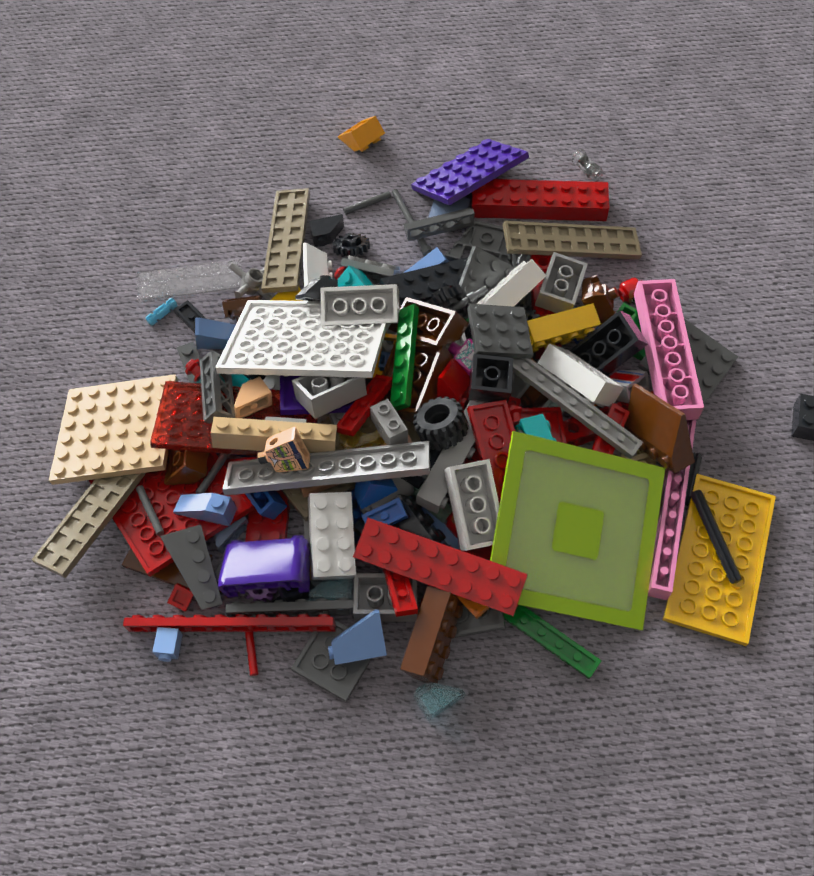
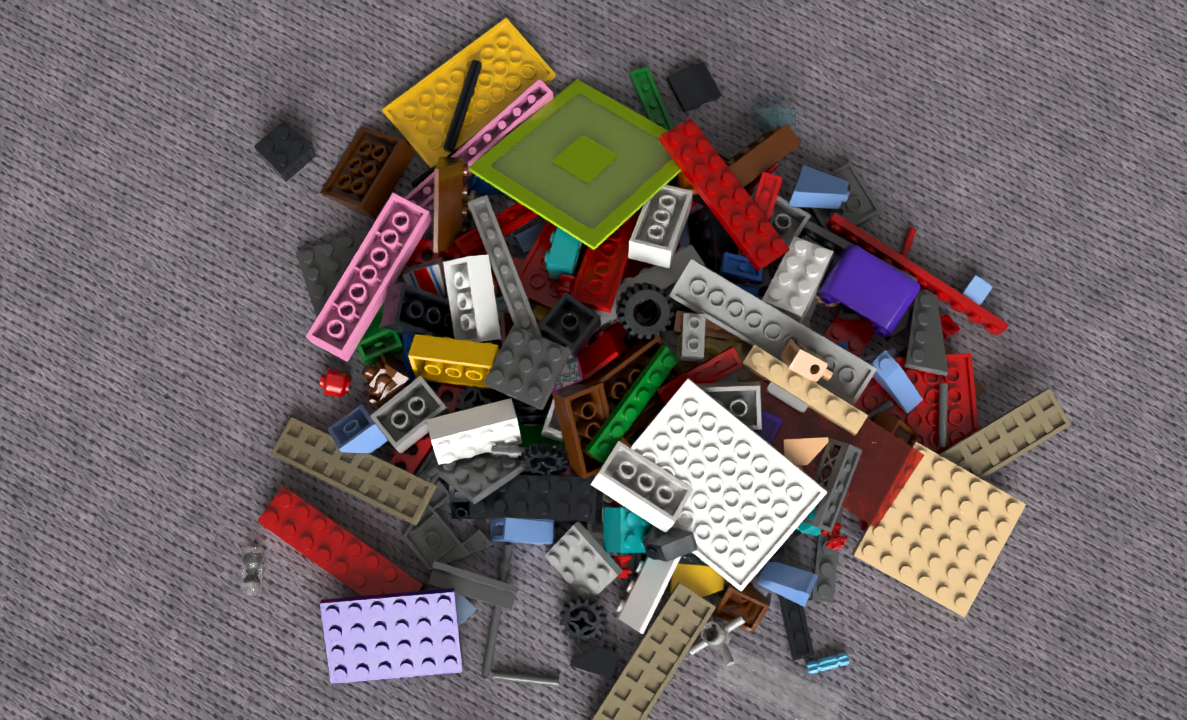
camera: 155 degrees left, 15 degrees up
none -> reddish brown slope [320,127,416,219]
none -> medium blue slope [327,404,388,453]
none -> black slope [666,62,721,112]

